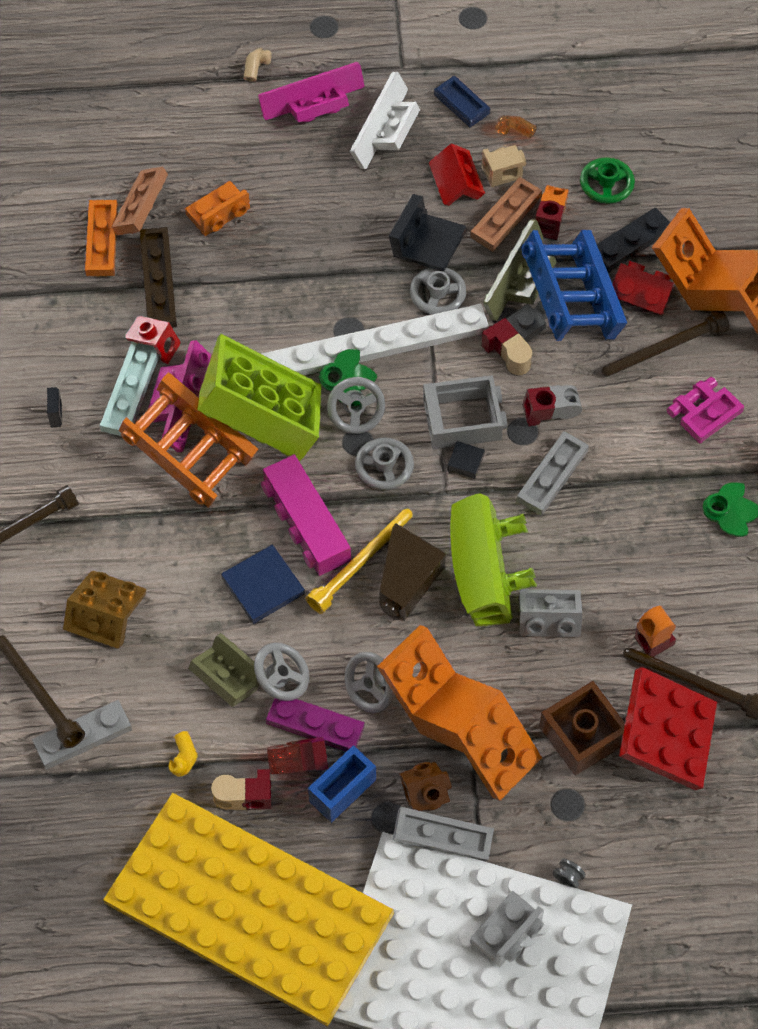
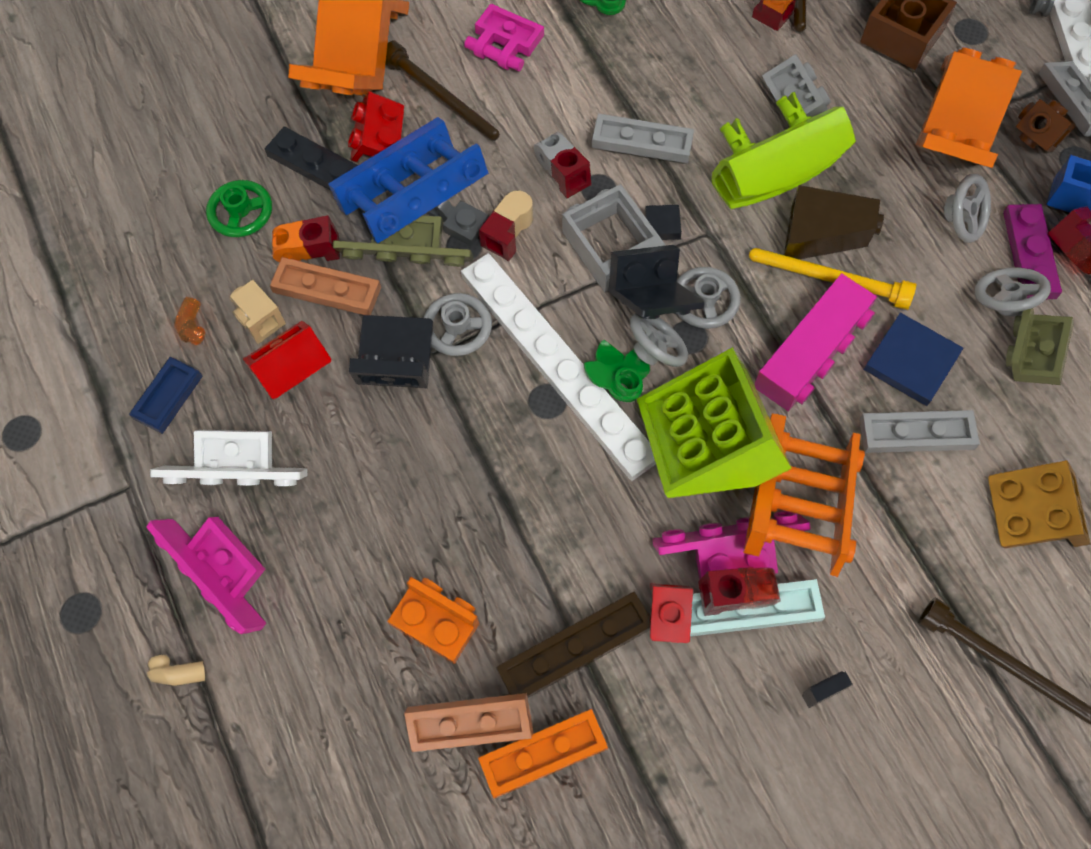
camera: 110 degrees left, 5 degrees up
none -> black bracket [609,245,705,319]
none -> leg [698,567,781,616]
none -> light grey plate [859,410,980,453]

